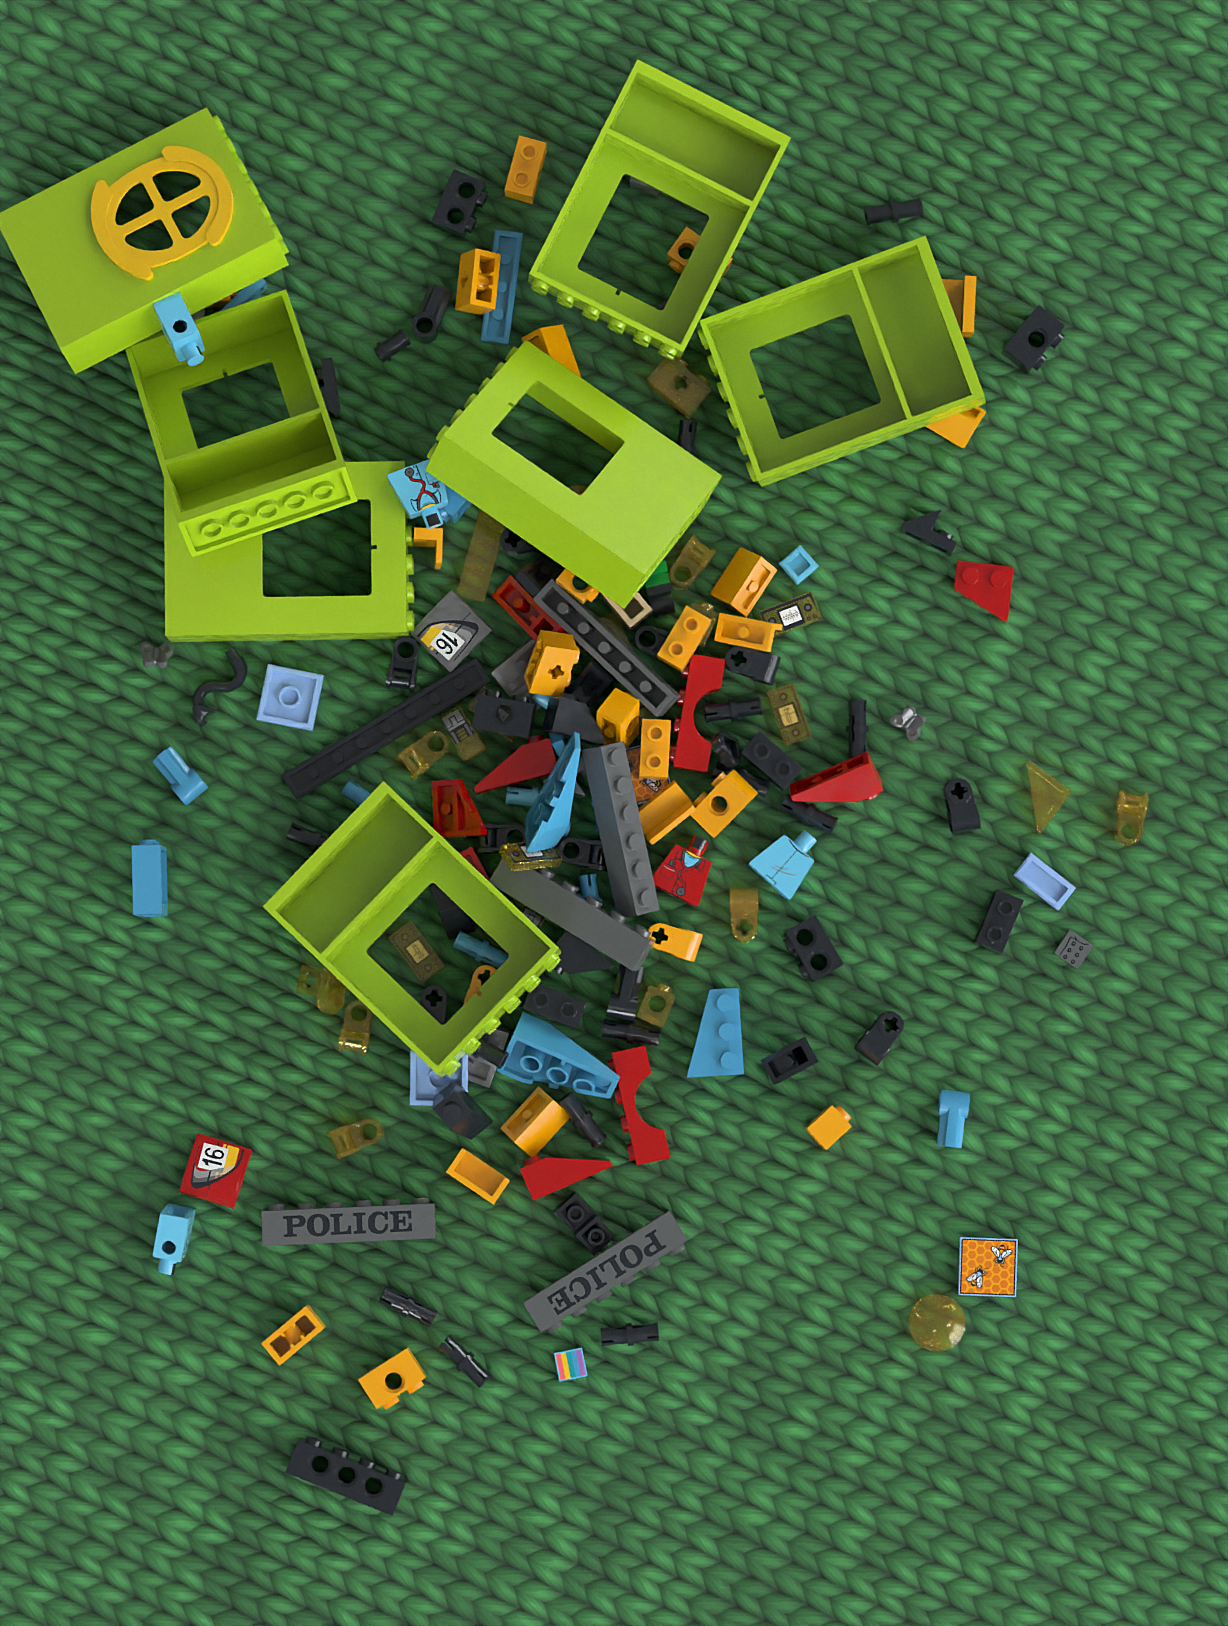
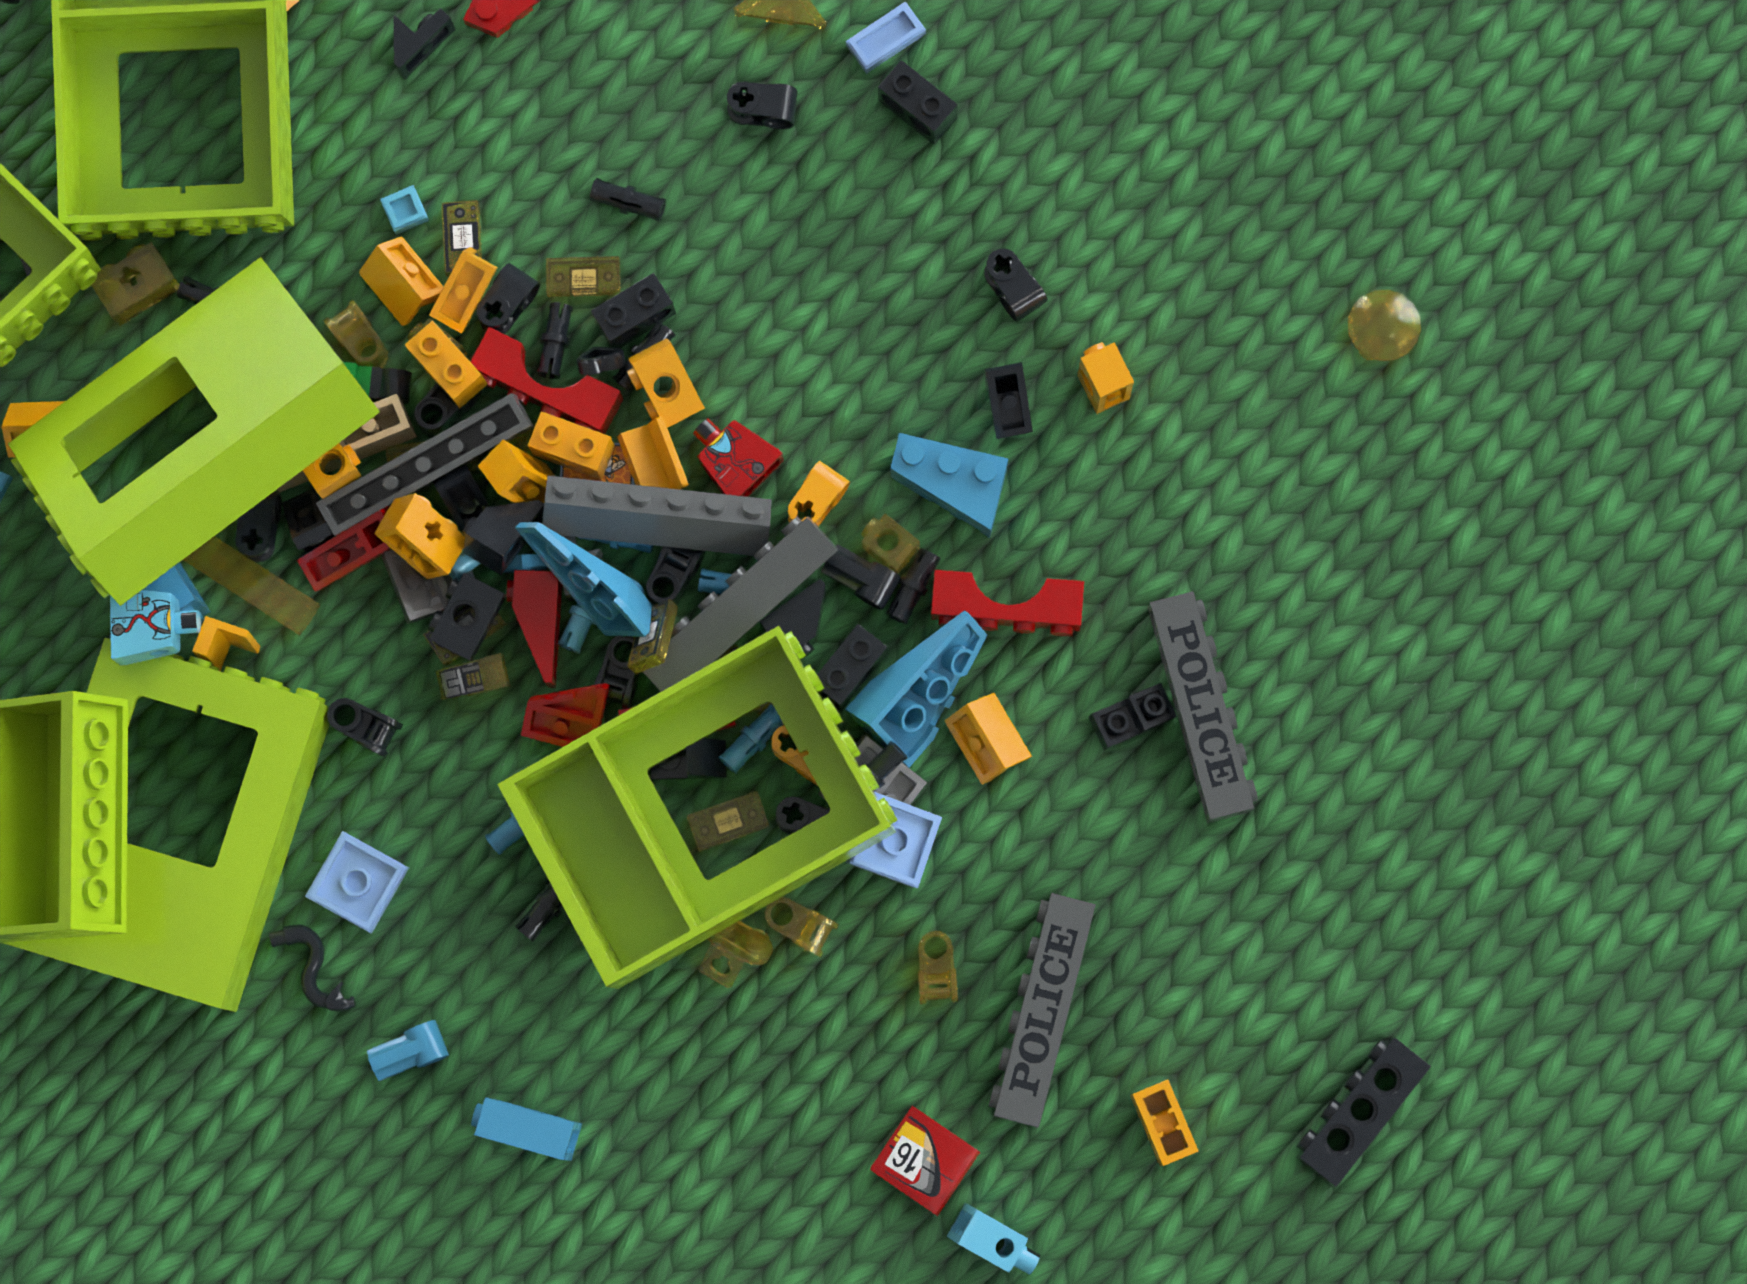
camera: 65 degrees left, 5 degrees down
dark grey piece [140,642,173,668] -> none
black tile [282,657,491,800] -> none
light orange brick [358,1347,426,1410] -> none
black pin [378,1285,438,1327] -> none
clear yellow piece [395,731,450,781] -> none
slope [410,589,493,673] -> none
black slope [432,1079,493,1140] -> none
black pin [438,1334,491,1388] -> none
light orange panel [446,1148,510,1205] -> none
red slope [520,1154,613,1201] -> none
tile [554,1347,588,1382] -> none
black pin [558,1091,607,1147] -> none
black pin [600,1322,659,1346] -> none
clear yellow piece [730,887,759,943] -> none
medium azure torso [748,830,817,901] -> none
black pin [779,793,839,835] -> none
black brick [783,915,844,982] -> none
red slope [790,751,883,802] -> none
dark grey piece [890,705,926,741] -> none
dark azure piece [936,1089,970,1148] -> none
tile [958,1237,1018,1297] -> none
dark grey tile [1053,930,1094,969] -> none

